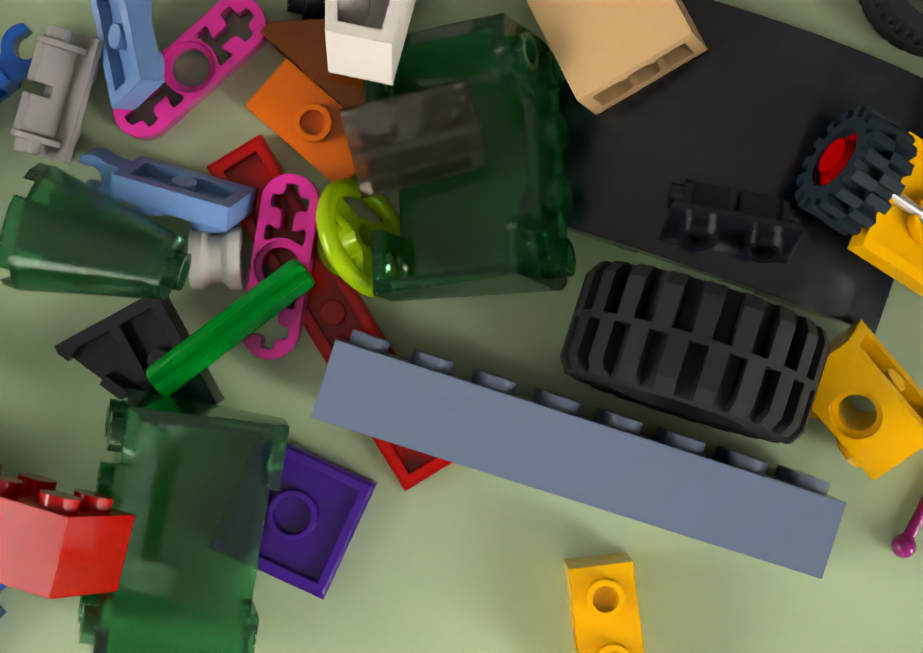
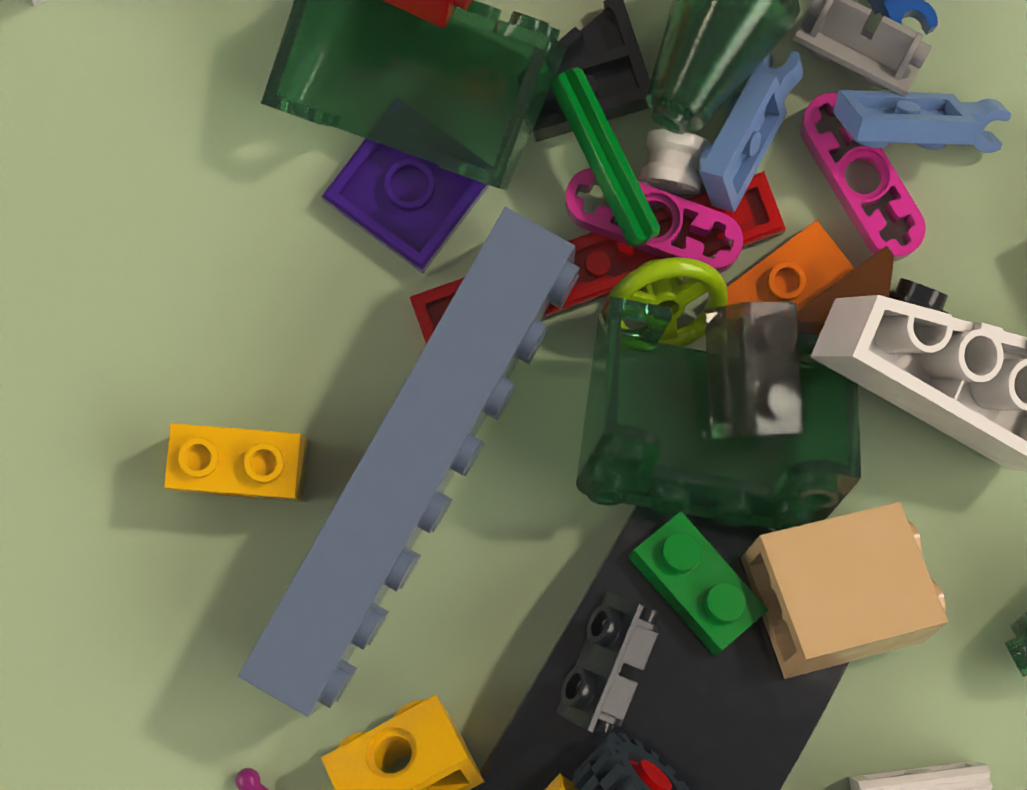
camera: 100 degrees right, 5 degrees down
black tyre [560,261,830,444] -> none
none -> green plate [628,511,768,657]

